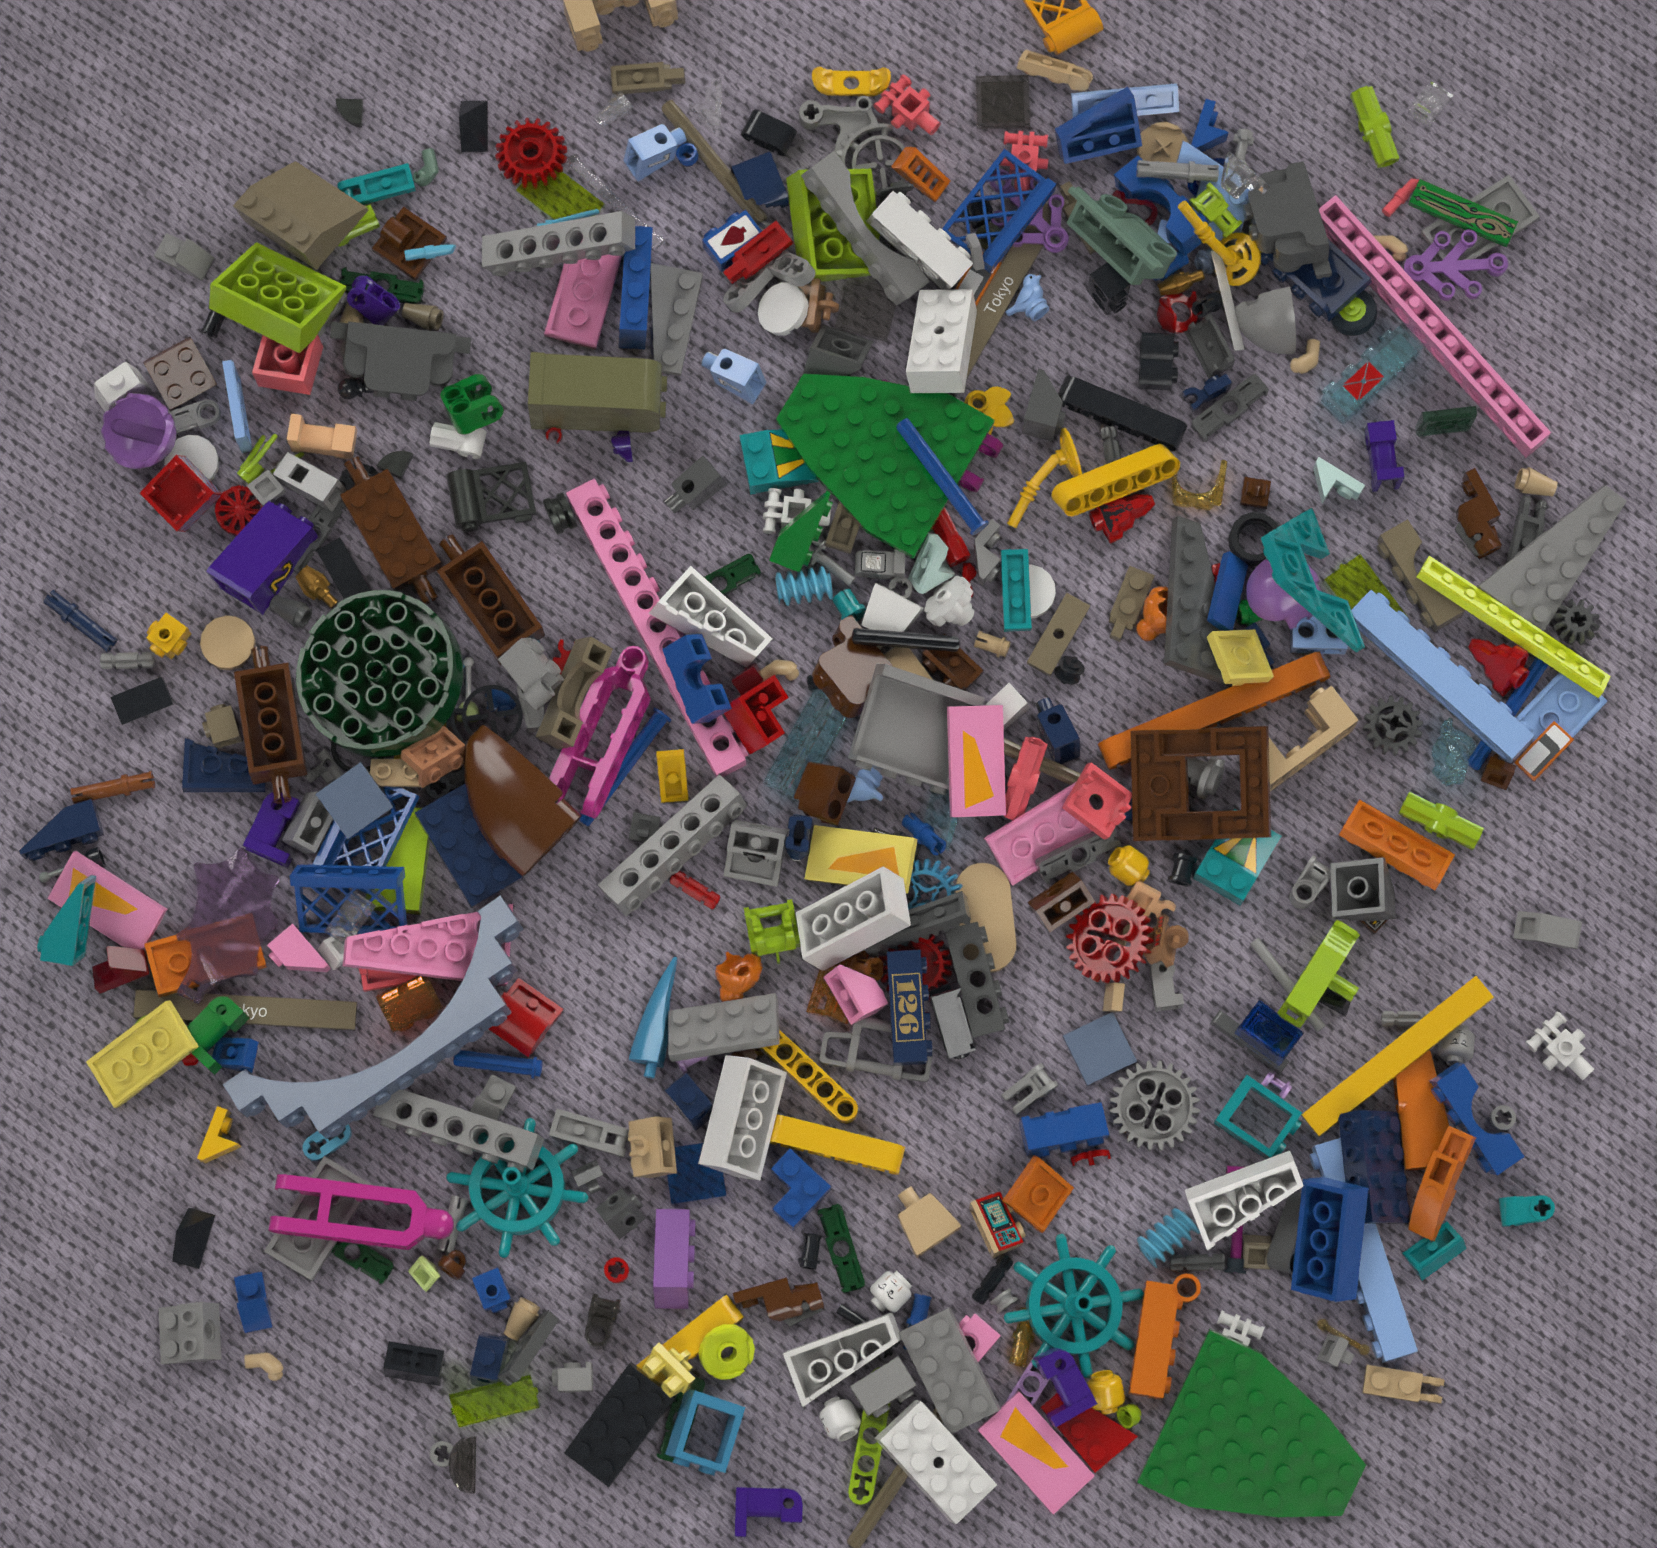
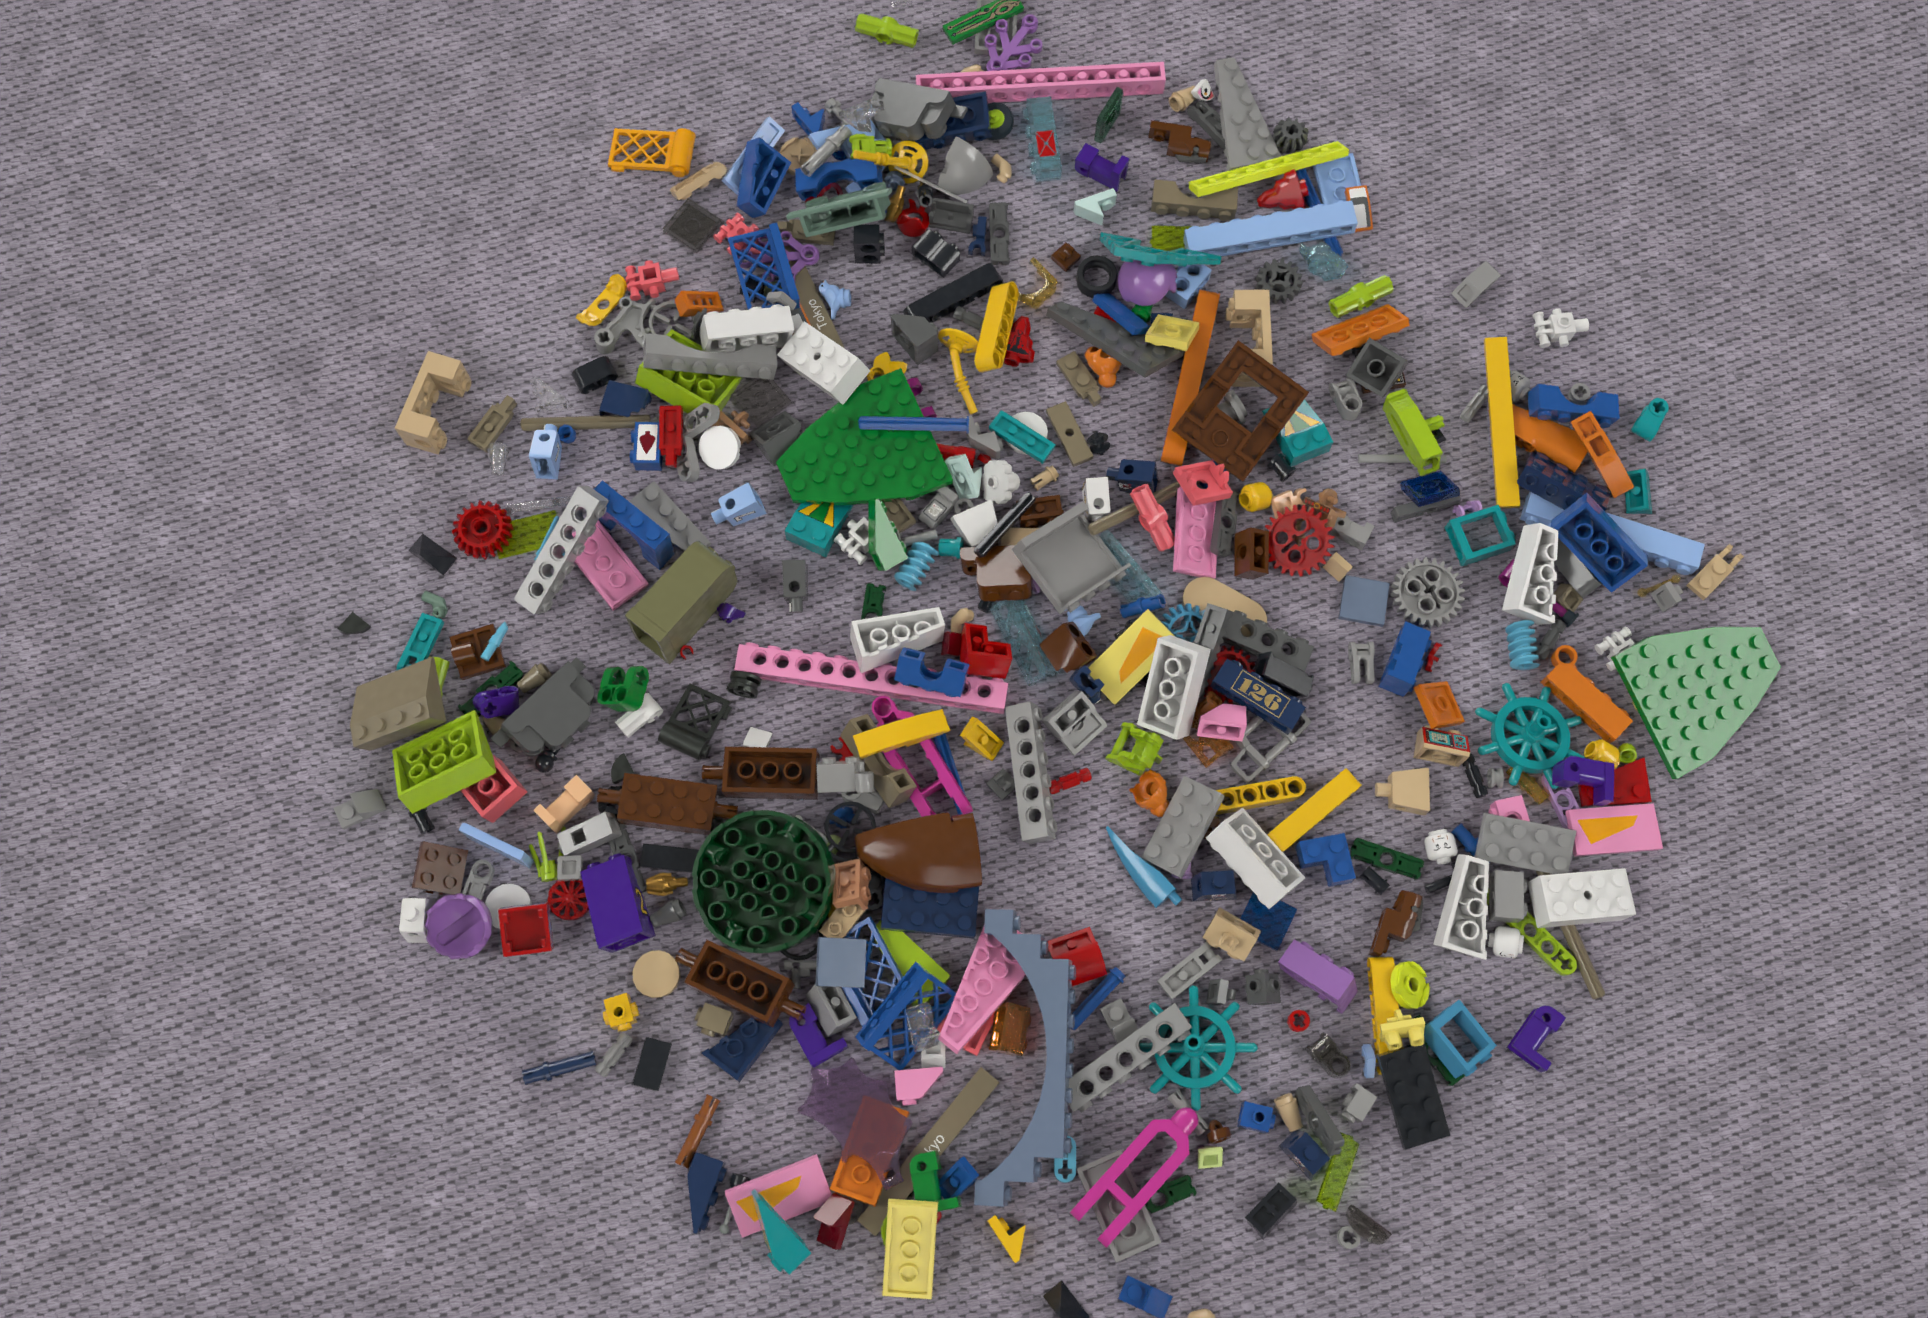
camera: 55 degrees left, 5 degrees down
bright pink tile [947,705,1006,817] -> none
coral piece [1382,179,1419,217] -> none
reddish brown tile [1481,754,1516,790] -> none
none -> white slope [742,727,772,747]
none -> yellow slope [853,709,950,759]
none -> white tile [1191,79,1215,101]
none -> light blue tile [1361,1044,1376,1078]

